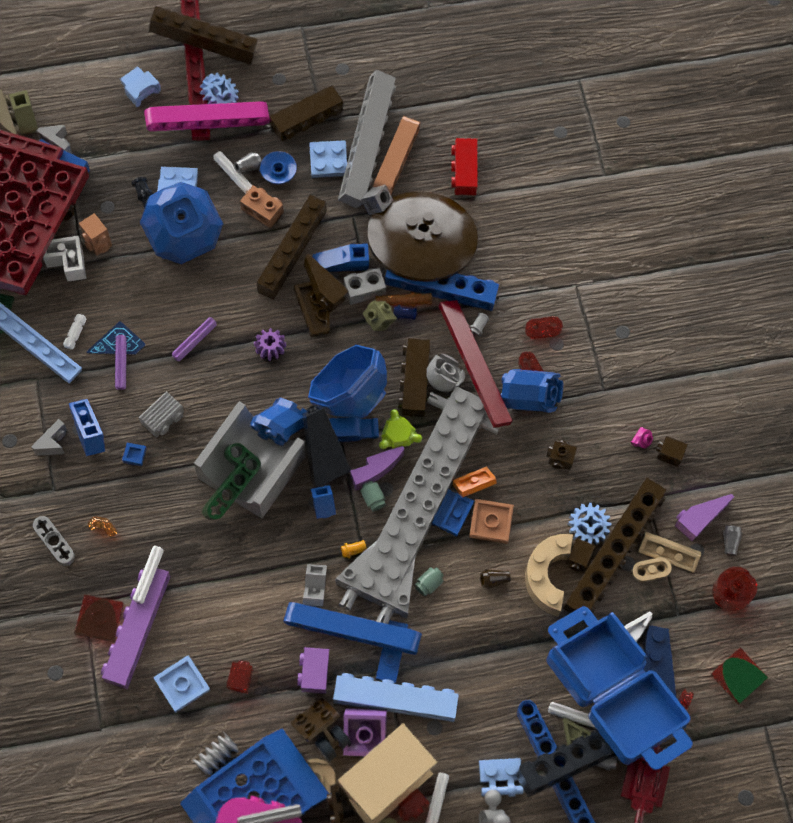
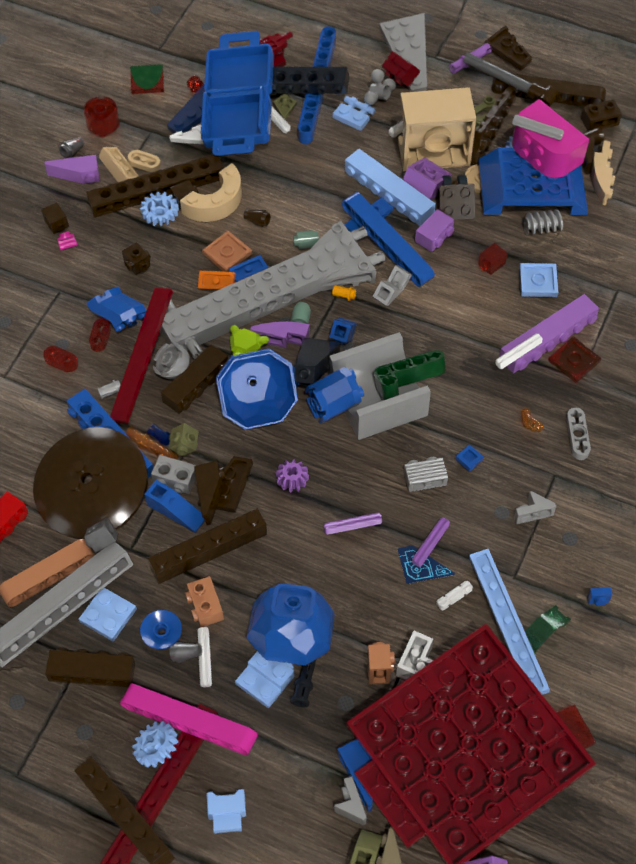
camera: 140 degrees left, 10 degrees down
blue slope [69,399,105,456] -> none

